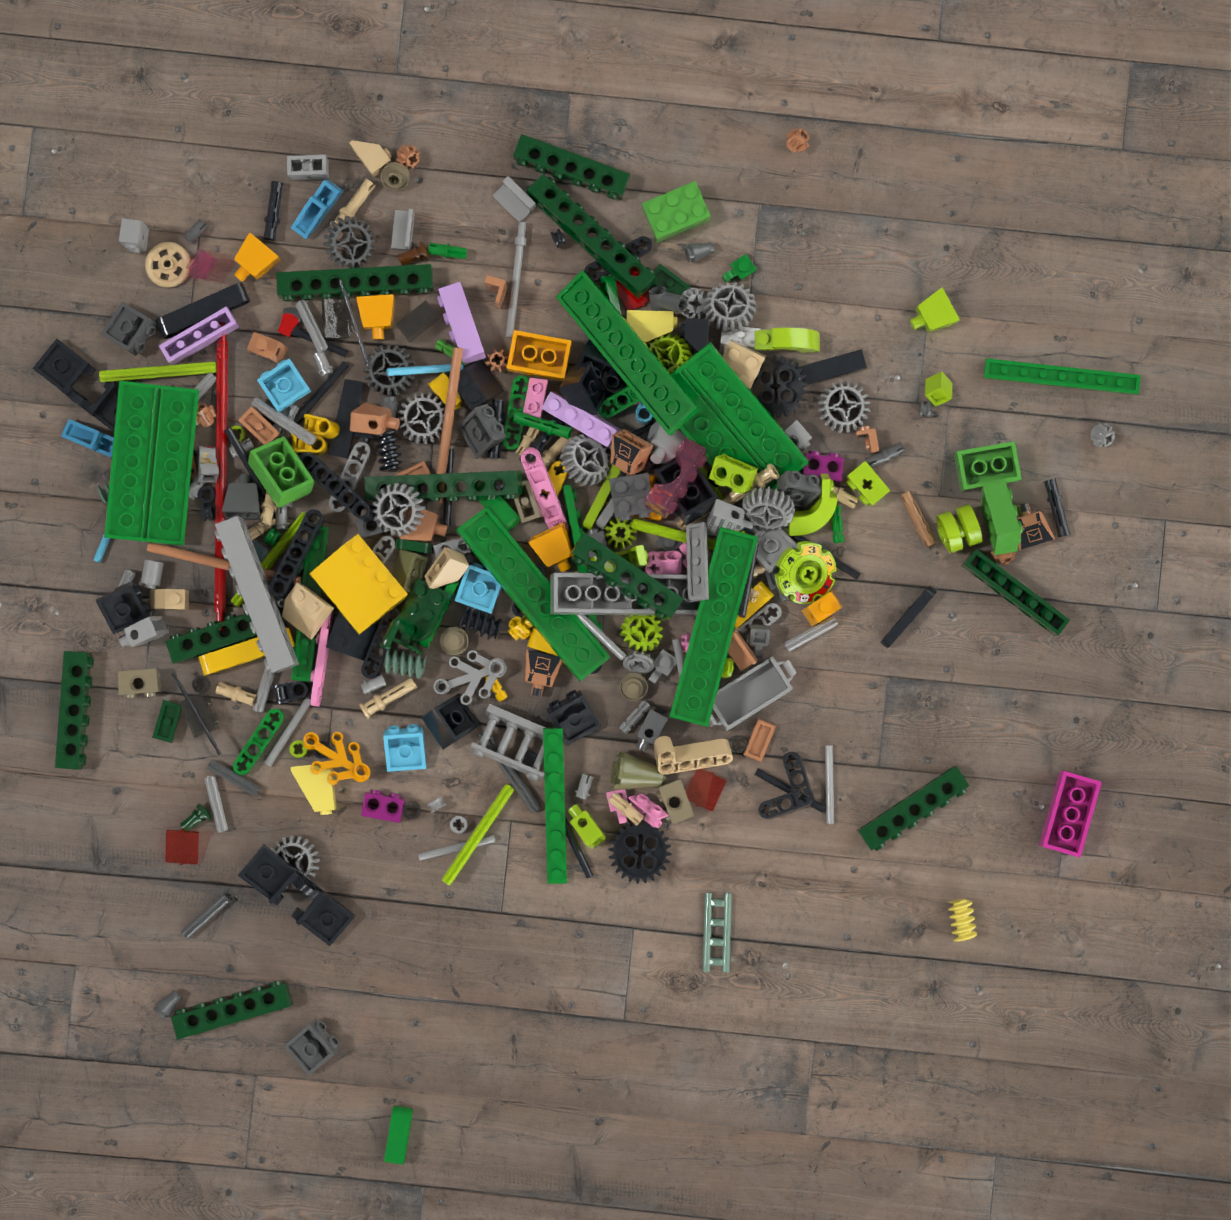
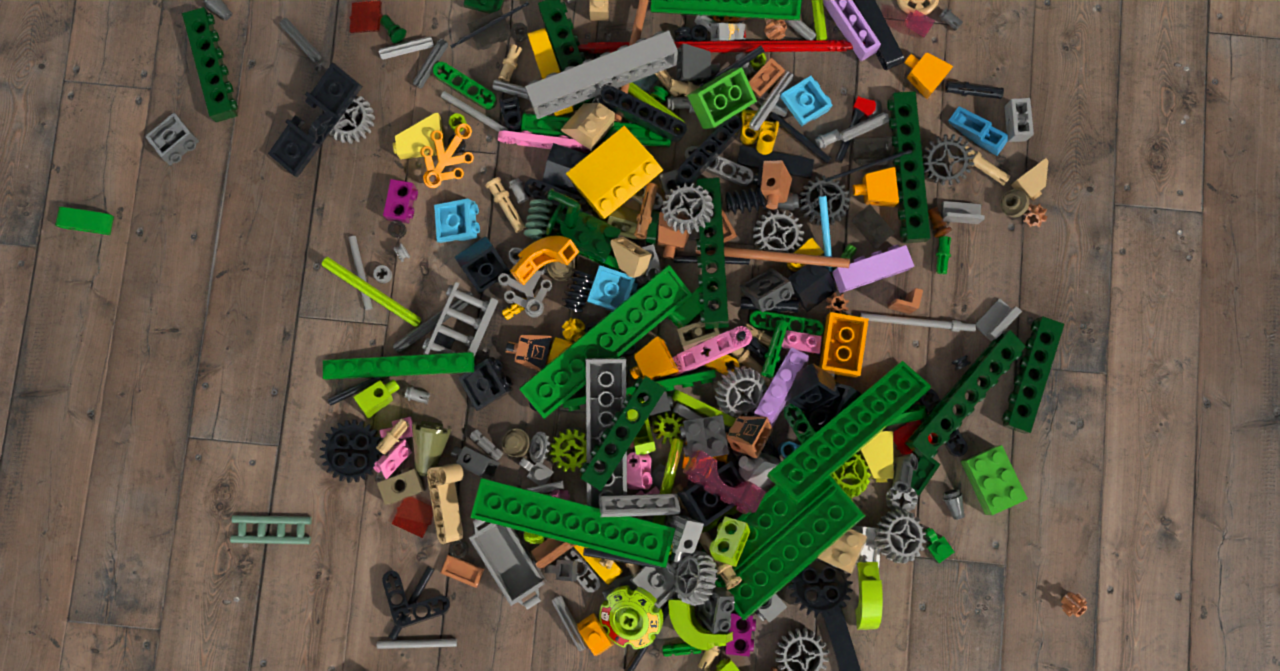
camera: 85 degrees right, 5 degrees down
nougat torso [247,332,288,364] -> none
light grey bar [577,615,626,660] -> none
black slope [680,318,709,355] -> none
none -> light orange arch [510,236,579,285]
none -> medium nougat pin [634,183,658,239]

